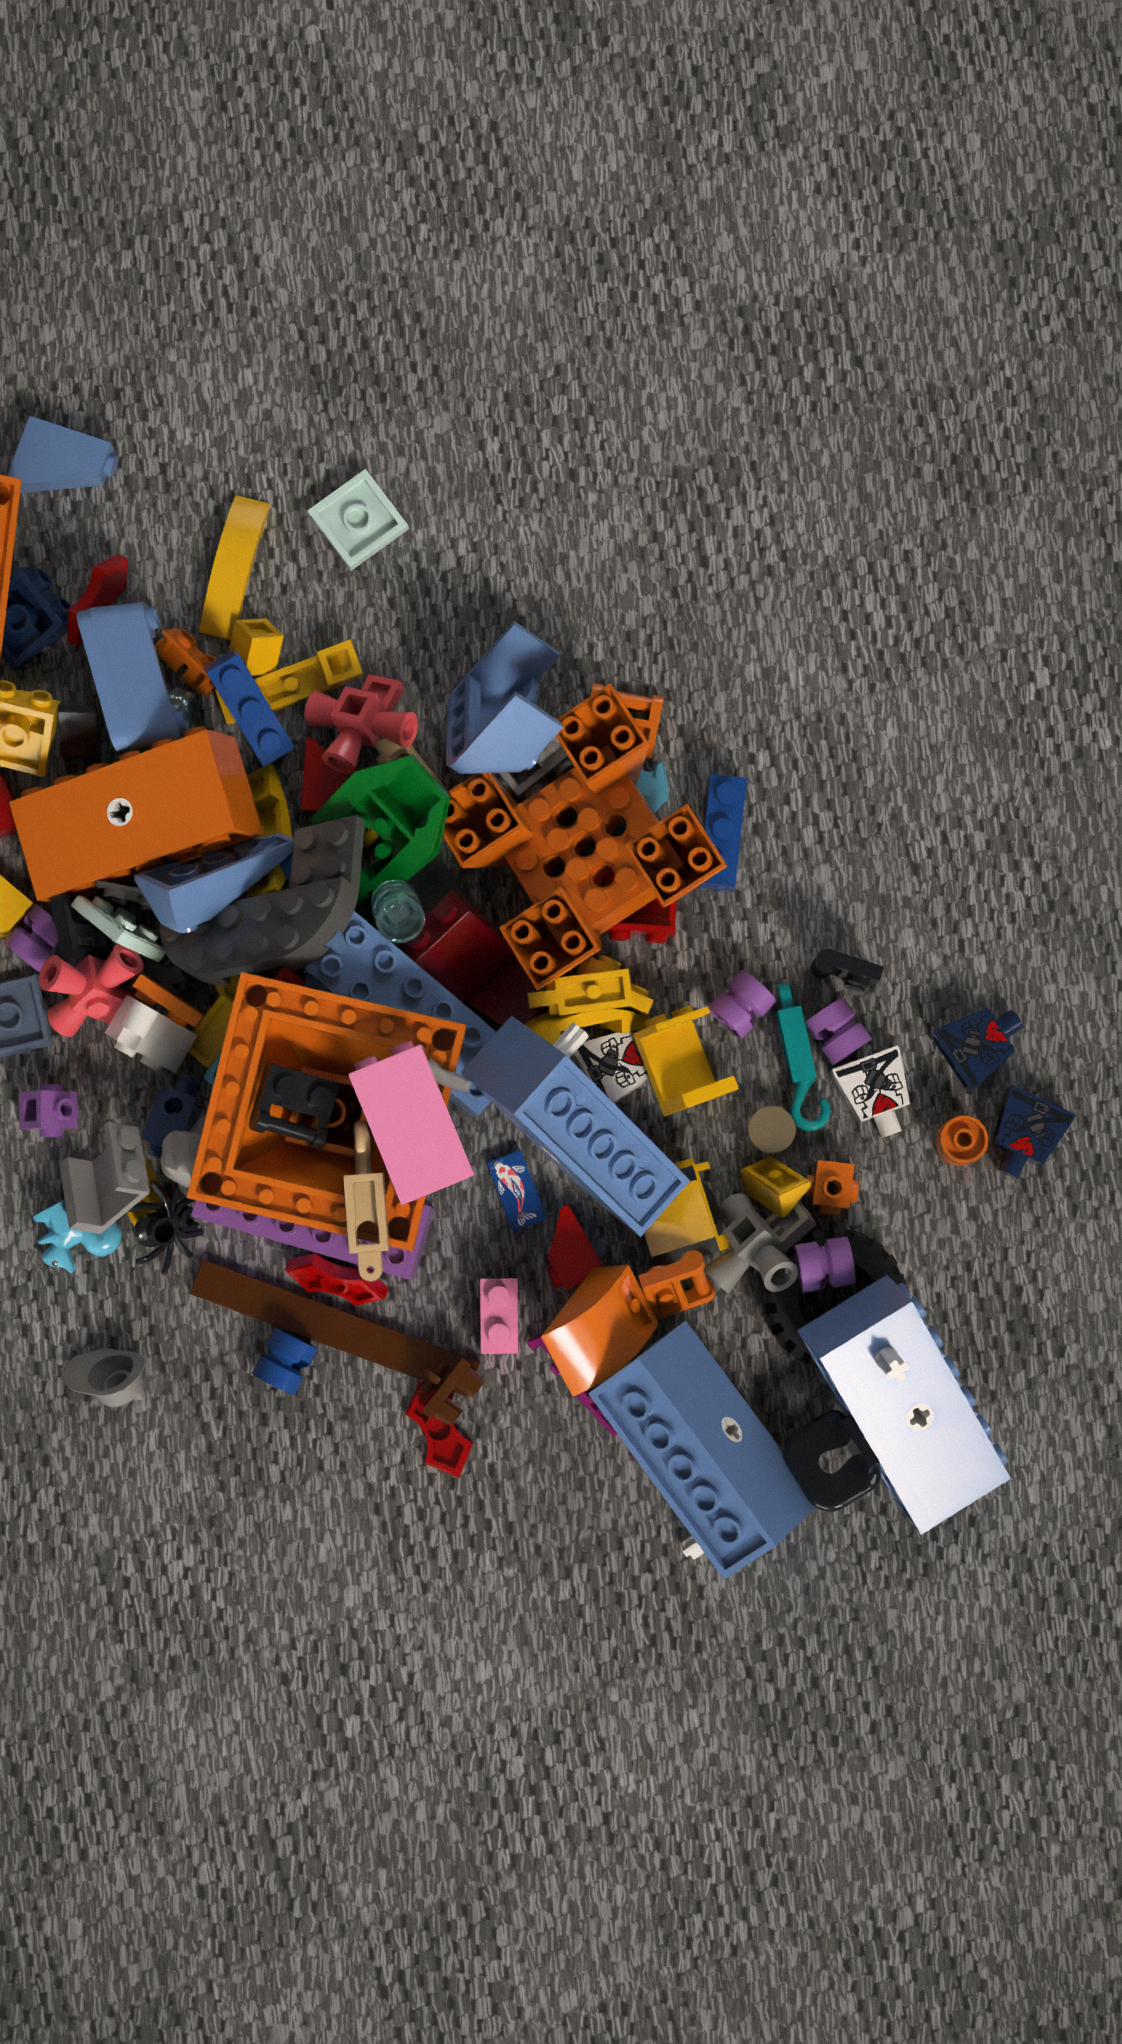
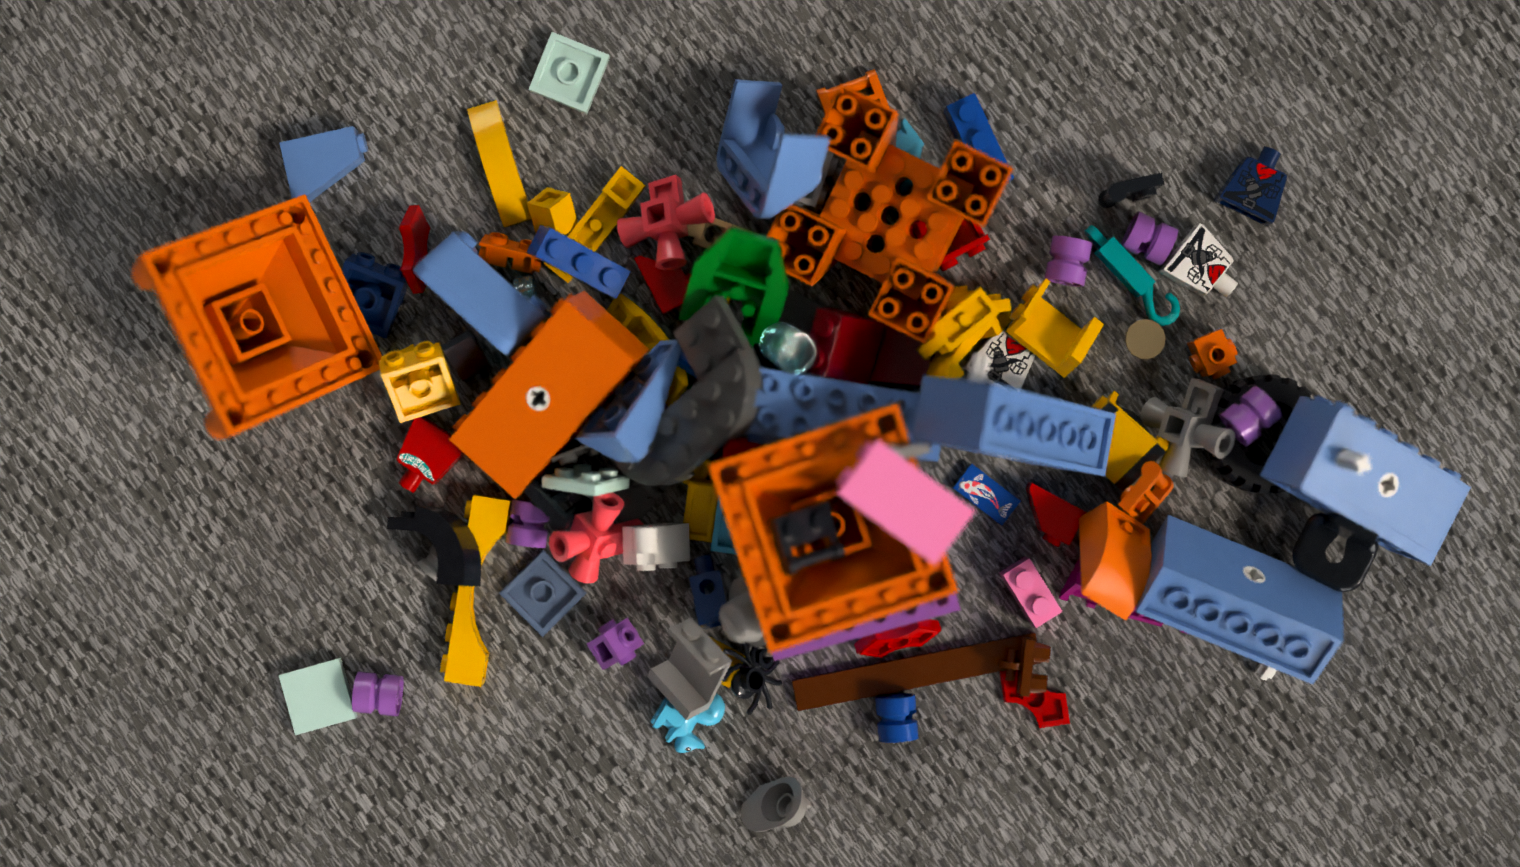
camera: 30 degrees left, 5 degrees up
orange plate [128,971,203,1028] -> none
tan piece [343,1120,390,1281] -> none
yellow slope [740,1156,811,1218] -> none
orange wheel [934,1115,989,1166] -> none
dark blue torso [992,1085,1076,1179] -> none

